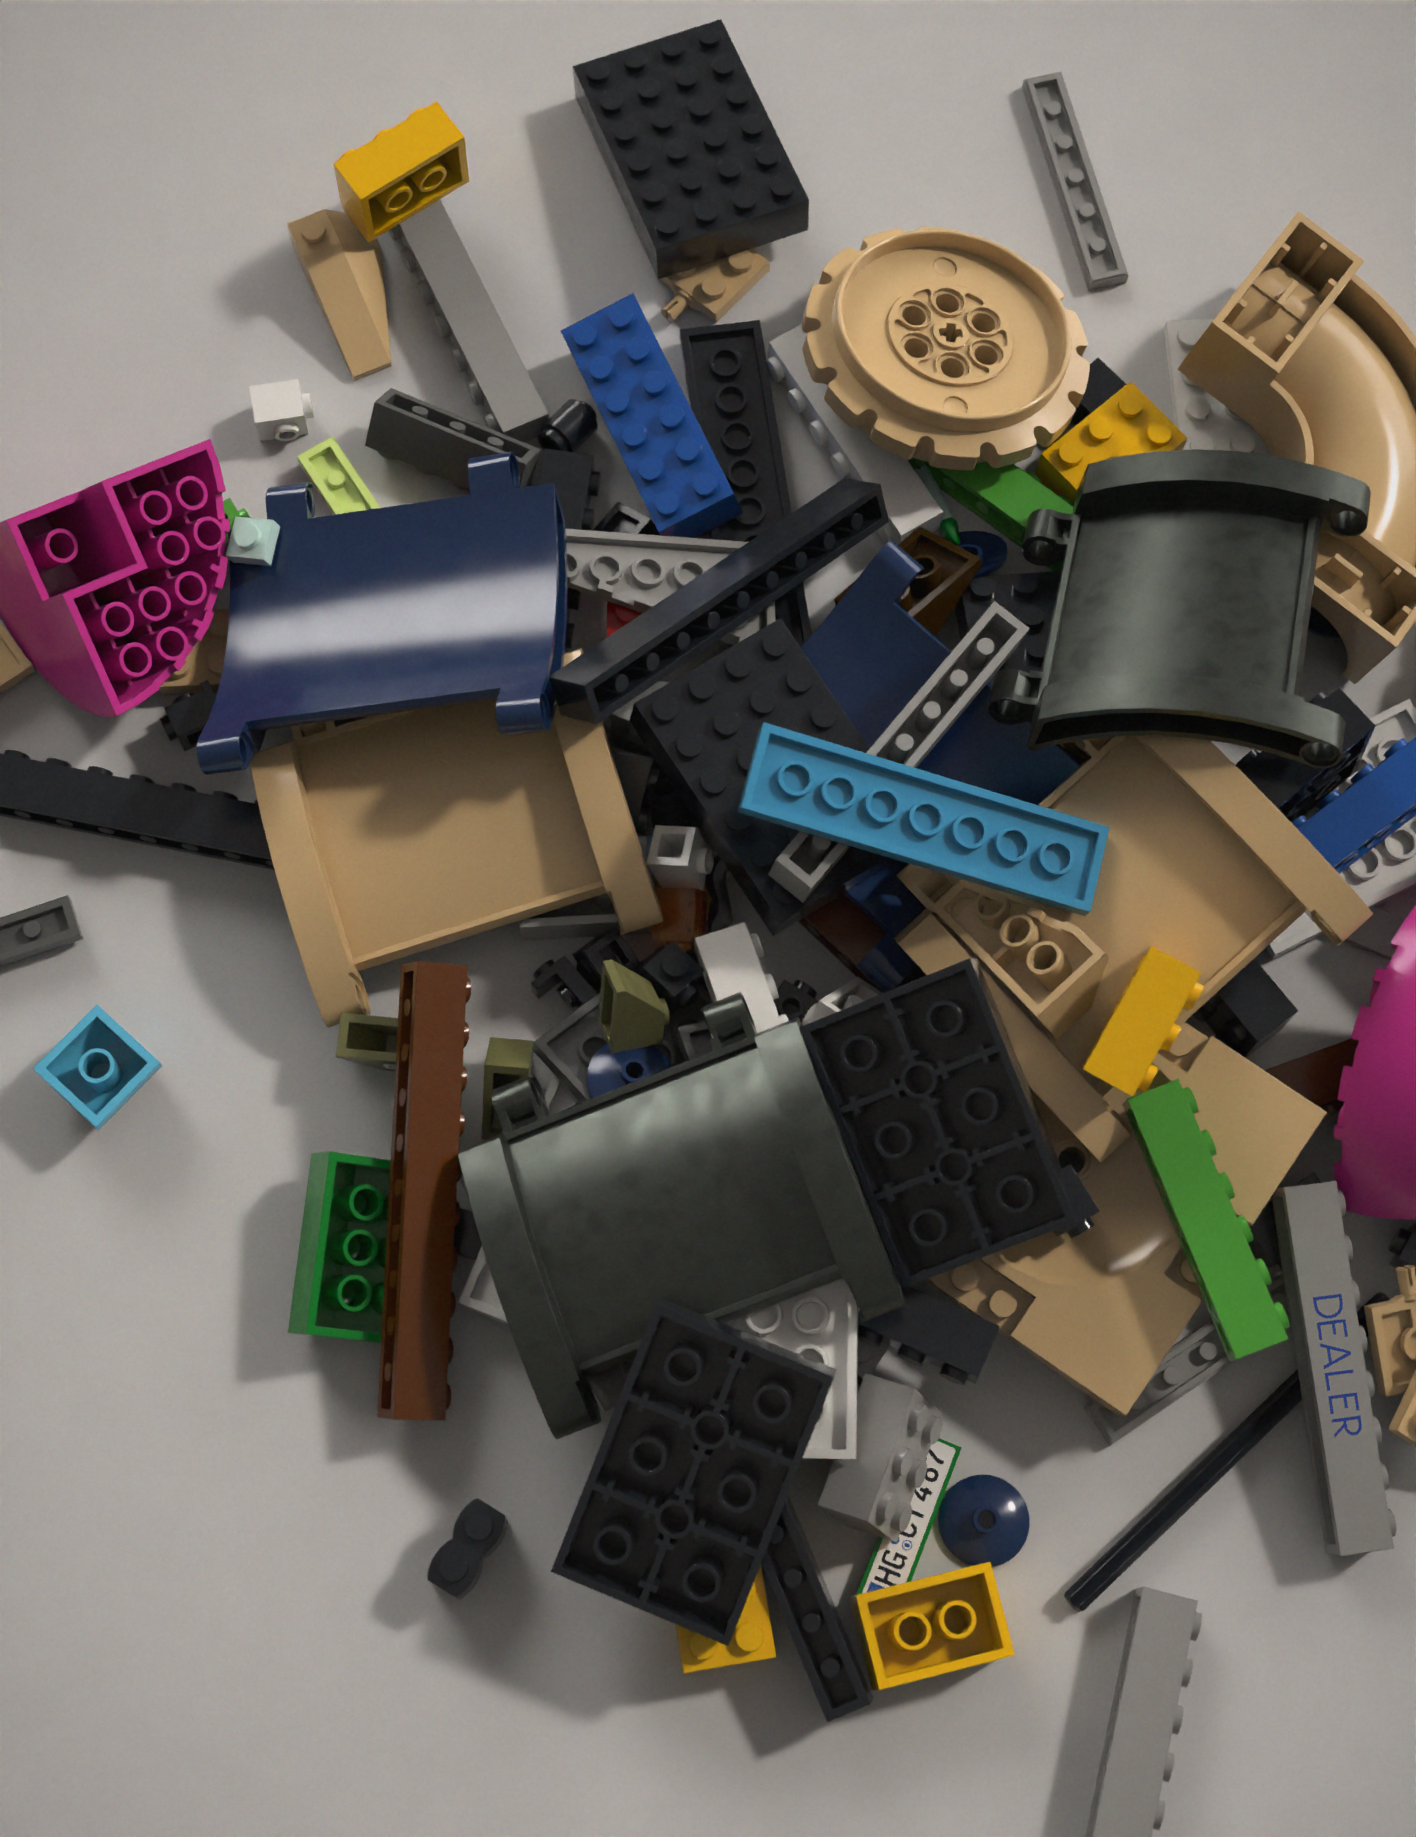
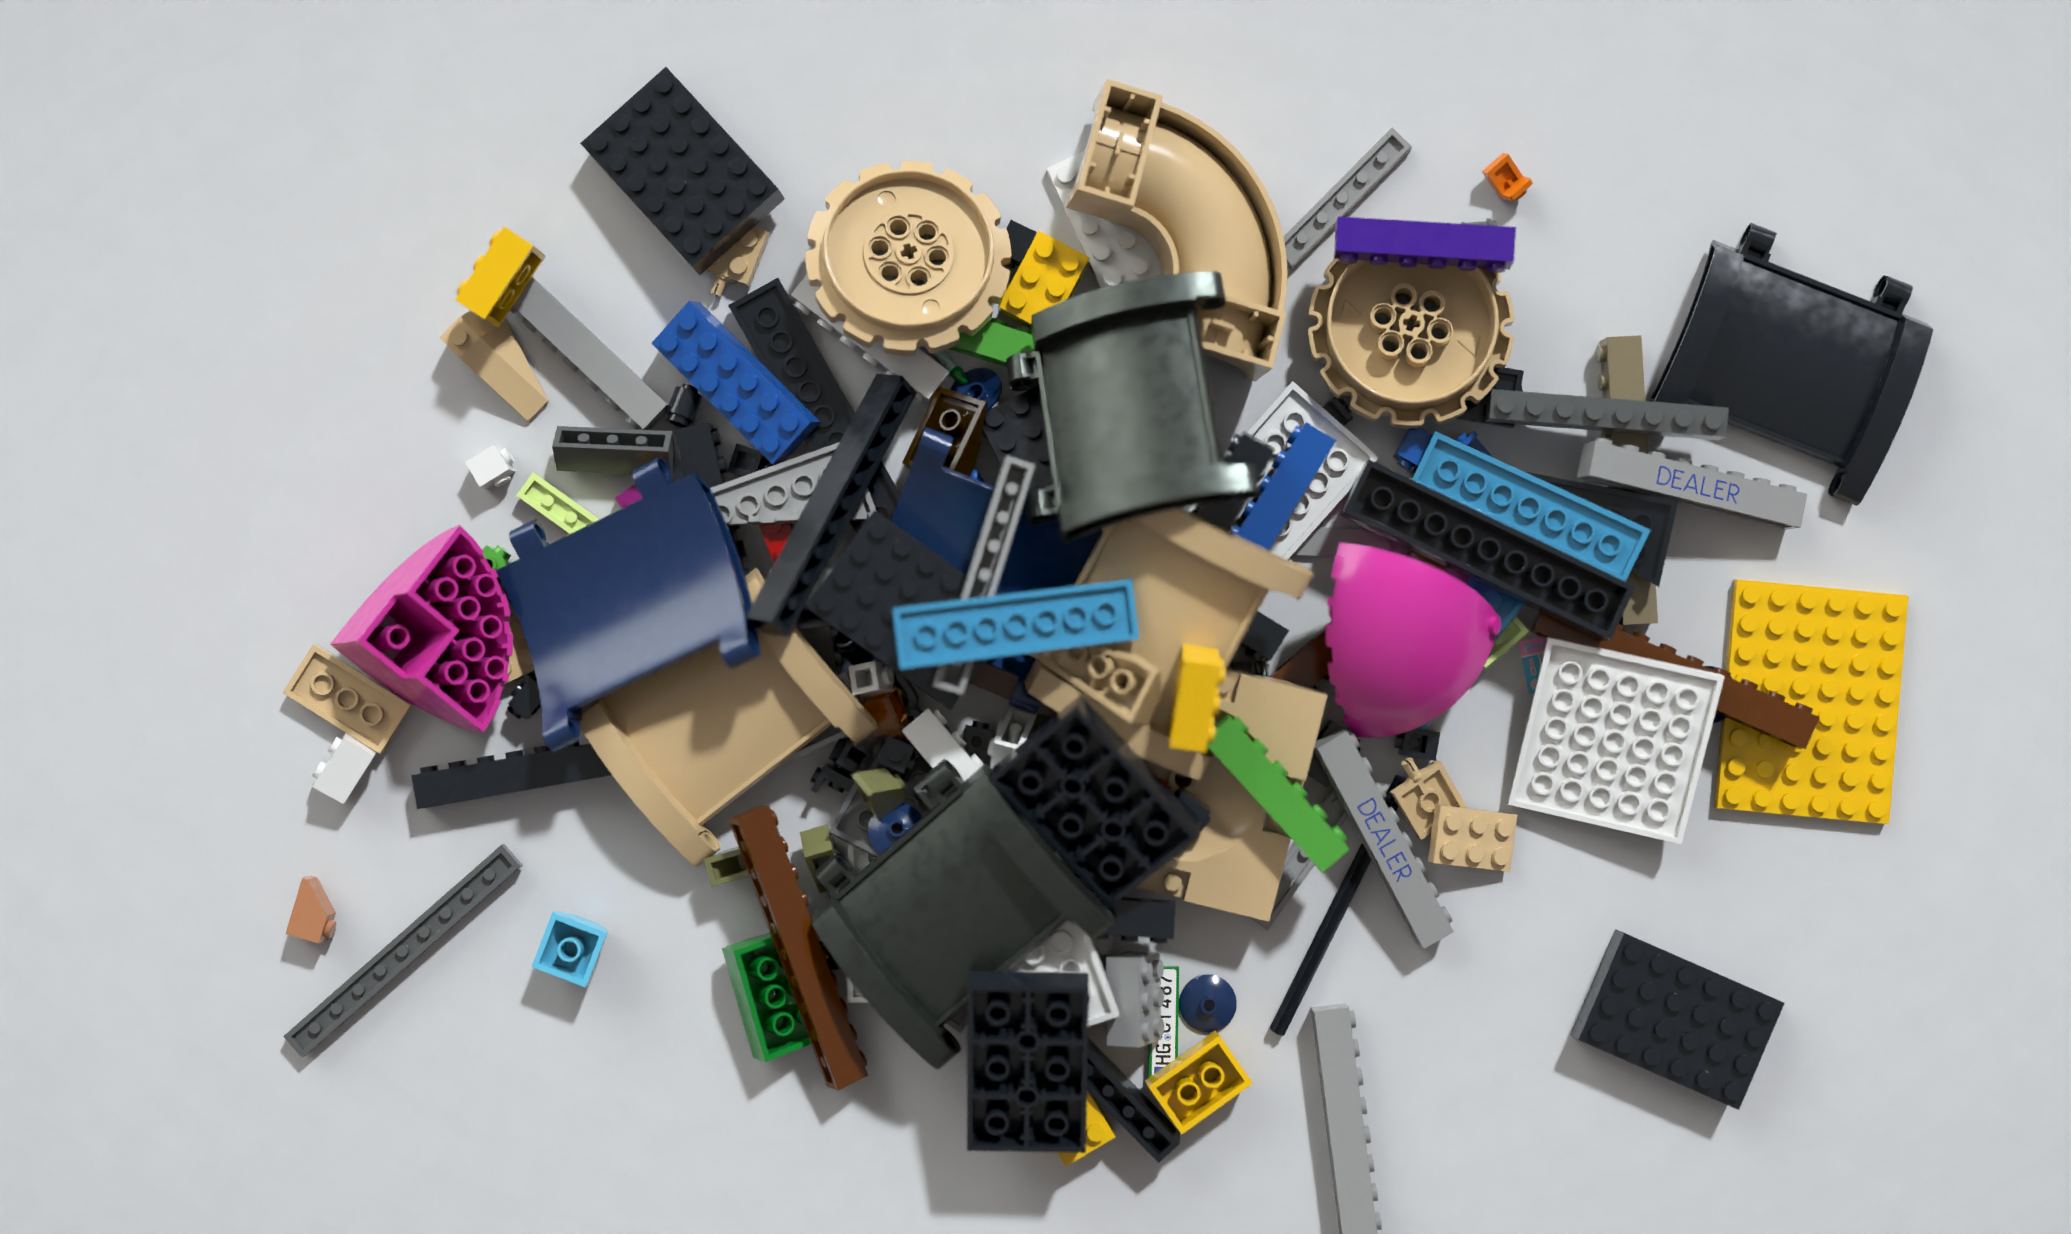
camera: 20 degrees left, 15 degrees up
light aqua plate [226,517,280,566] -> none
black brick [427,1498,508,1600] -> none
light grey tile [1022,72,1129,291] -> none

